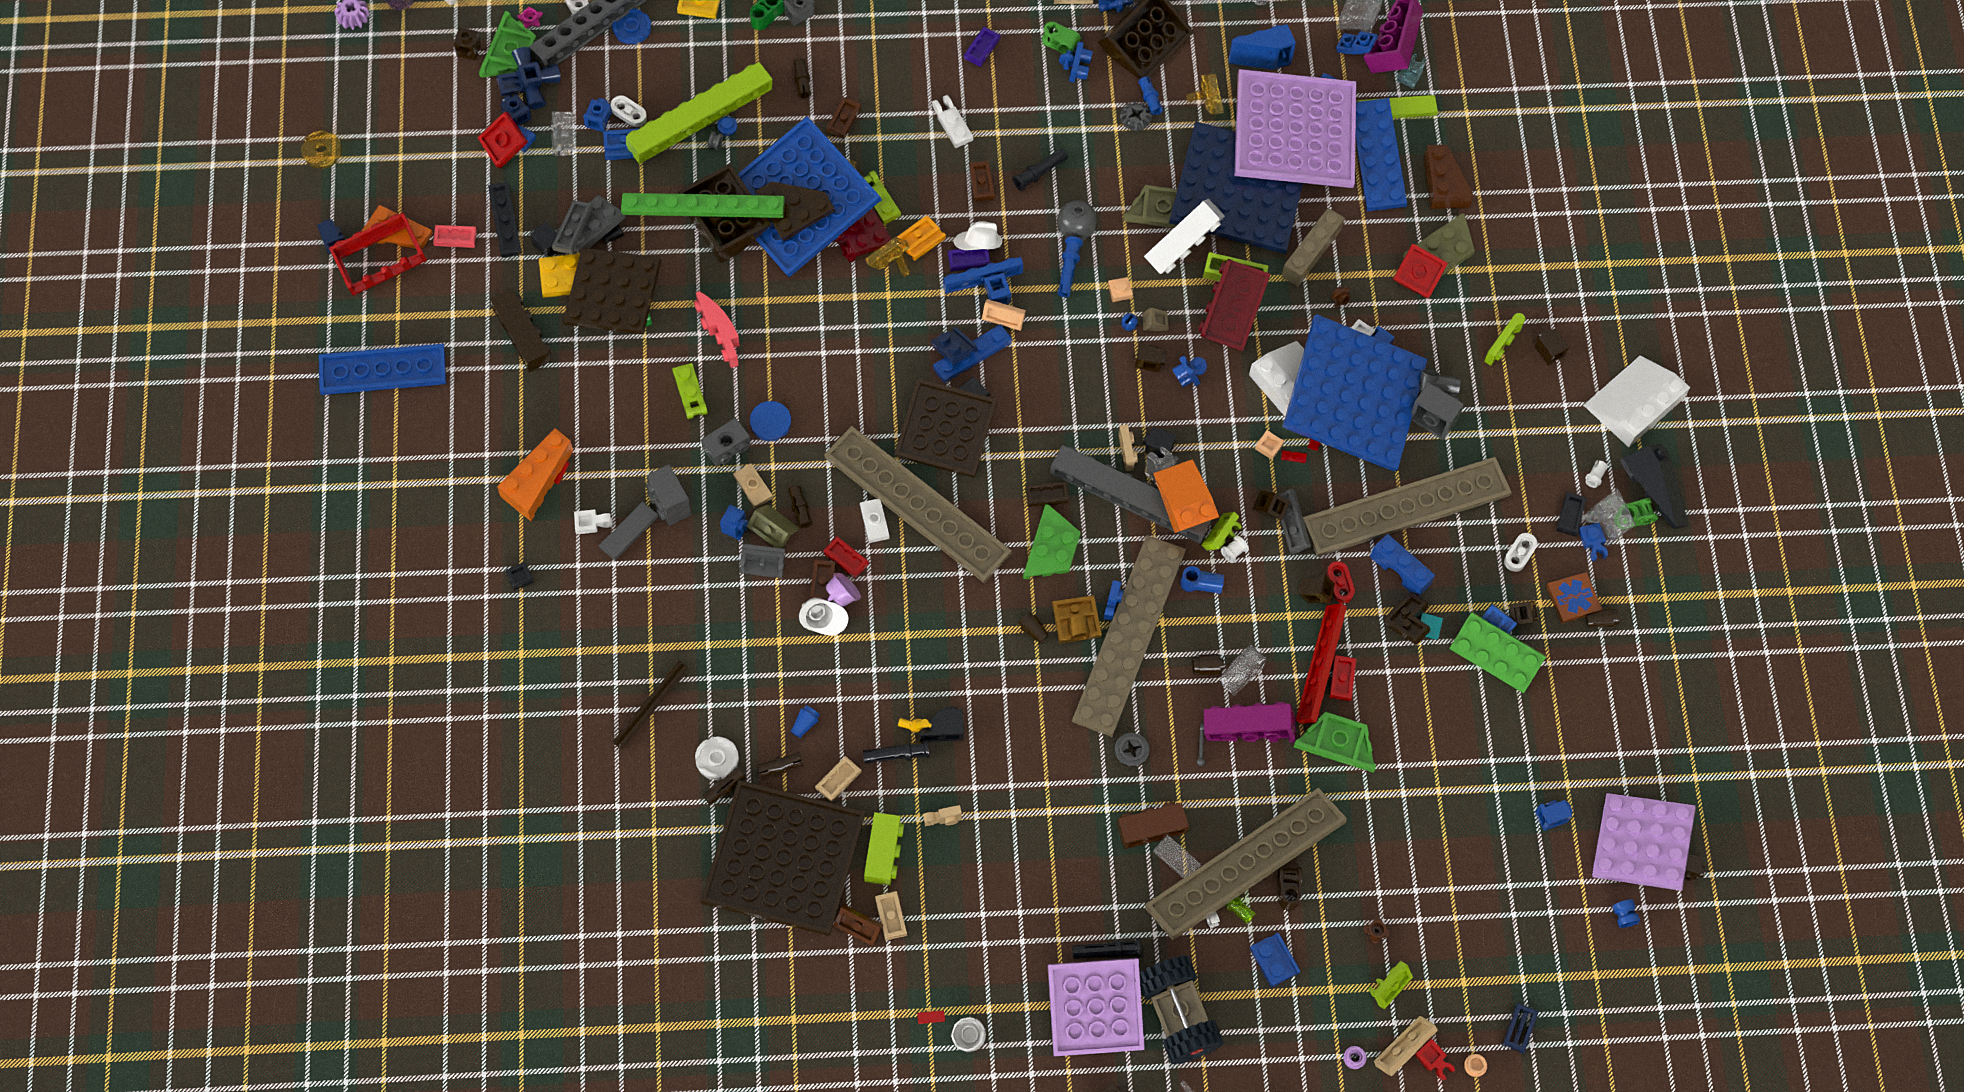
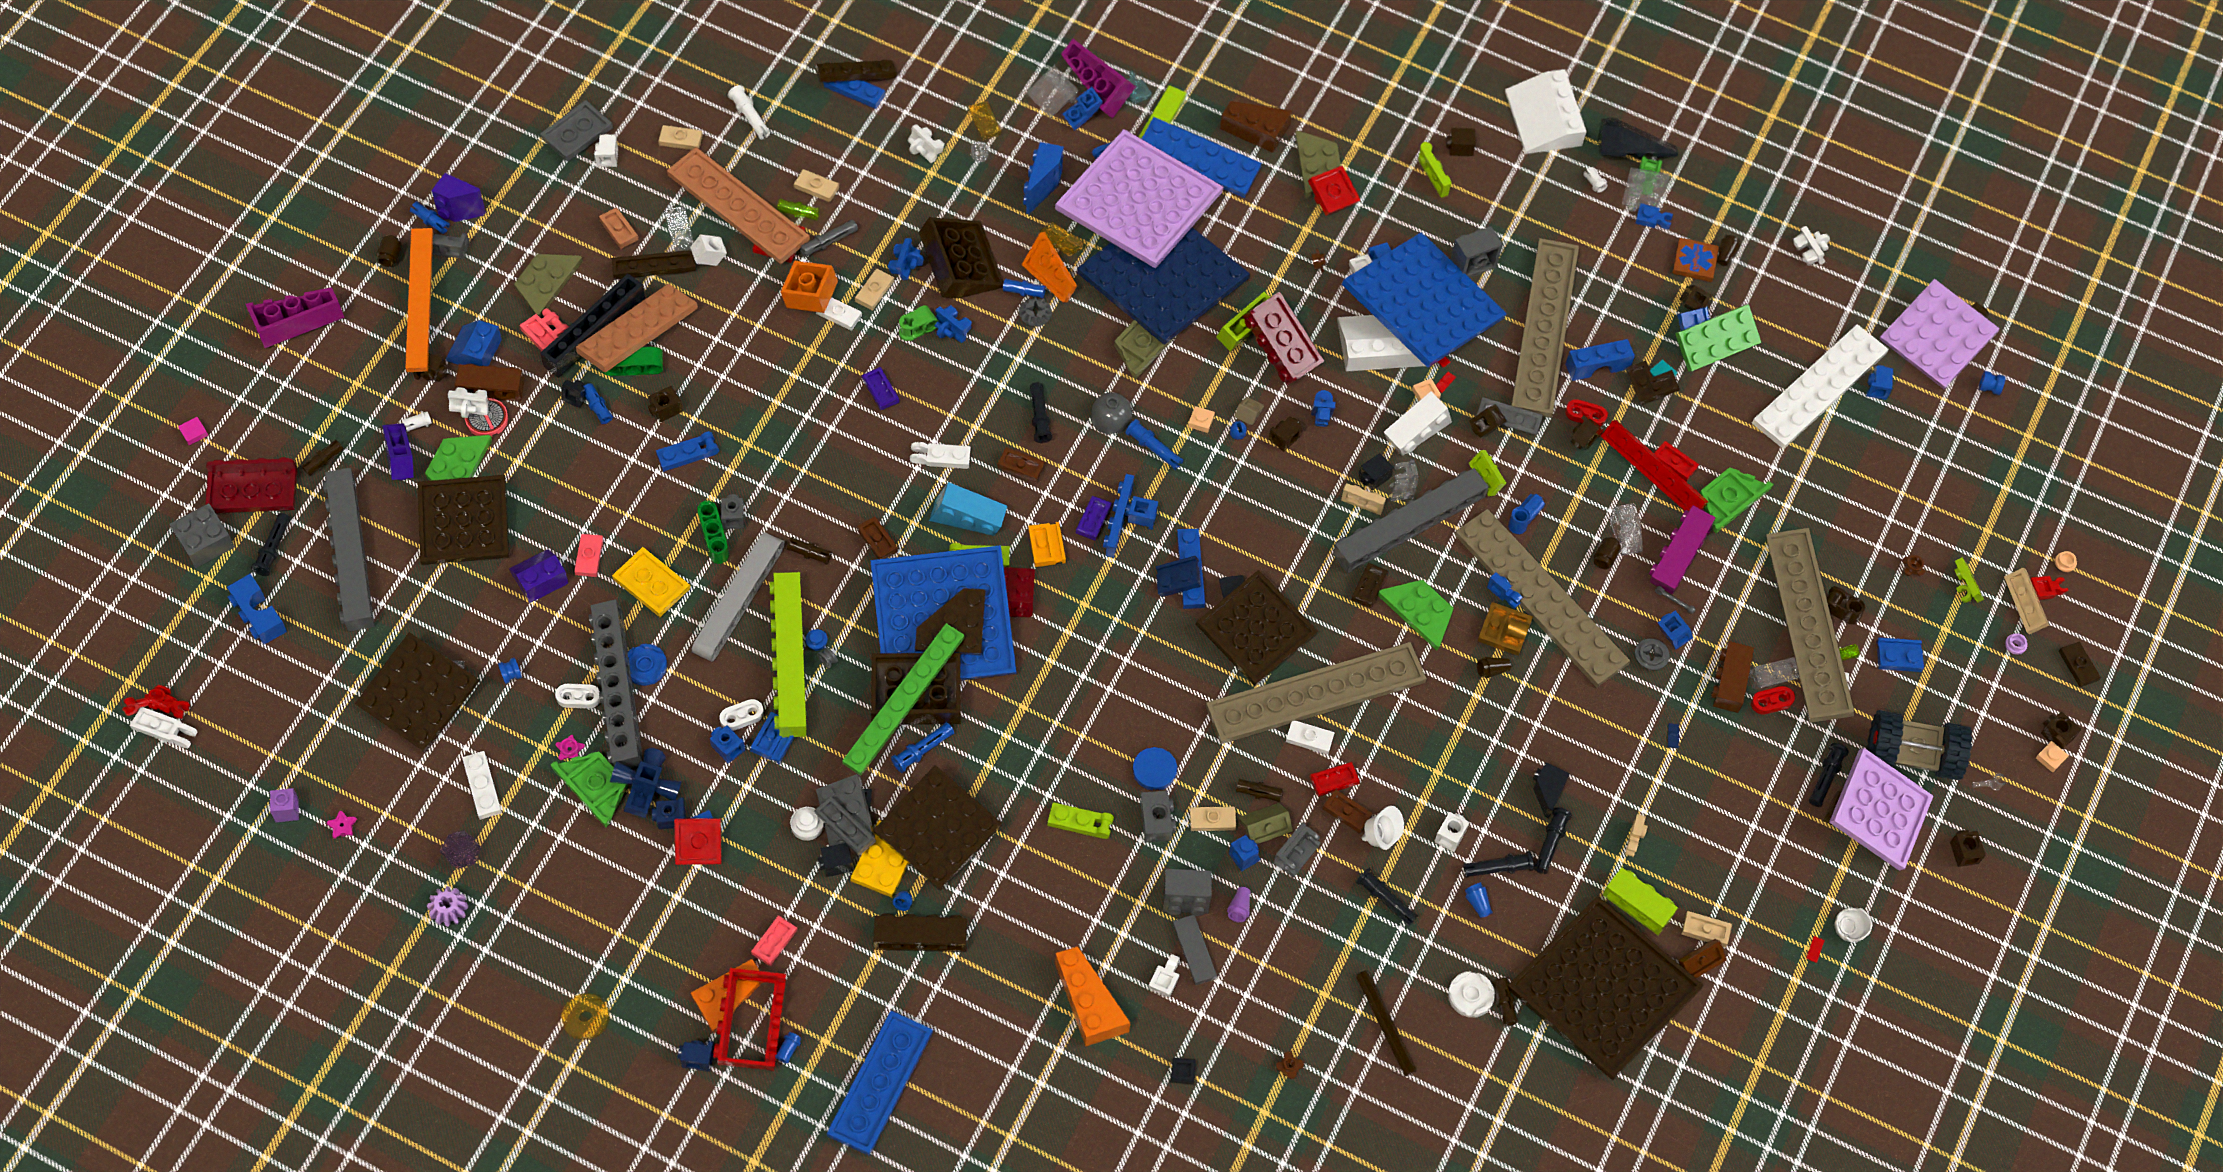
camera: 60 degrees left, 5 degrees down
dark brown brick [453,27,481,60] -> none
black plate [488,182,522,258] -> none
clear hinge [550,111,576,156] -> none
coral slope [694,291,740,368] -> none
dark brown pin [758,752,803,778] -> none
tan plate [815,756,861,803] -> none
lavender piece [826,573,861,607] -> none
clear yellow plate [865,237,910,277] -> none
yellow piece [898,718,932,732] -> none
white piece [954,221,1002,250] -> none
light nougat tile [982,299,1026,331] -> none
white wedge [1144,199,1225,274] -> none
orange slope [1153,459,1219,533] -> none
white bush [1221,535,1249,563] -> none
dark tan brick [1281,208,1345,287] -> none
dark grey piece [1419,369,1461,396] -> none
dark blue tile [1502,1003,1539,1054] -> none
white plate [1504,533,1537,572] -> none
black tile [1556,492,1587,537] -> none
none -> light grey beam [692,532,785,662]
none -> blue pin [775,1032,801,1064]
none -> white plate [790,807,824,841]
none -> blue pin [891,722,954,773]
none -> blue hinge [893,891,913,911]
none -> dark azure wedge [929,482,1007,536]
none -> orange wing [1022,232,1077,303]
none -> medium lavender cone [1227,887,1251,922]
none -> reddish brown plate [1276,1052,1304,1079]
none -> black pin [1356,868,1418,927]
none -> white wedge [1384,391,1452,456]
none -> white brick [1434,812,1469,852]
none -> black pin [1463,851,1534,878]
none -> blue brick [1658,610,1693,650]
none -> dark blue piece [1668,723,1680,749]
none -> red plate [1751,686,1795,715]
none -> white plate [1752,324,1889,449]
none -> white hips [1793,226,1830,265]

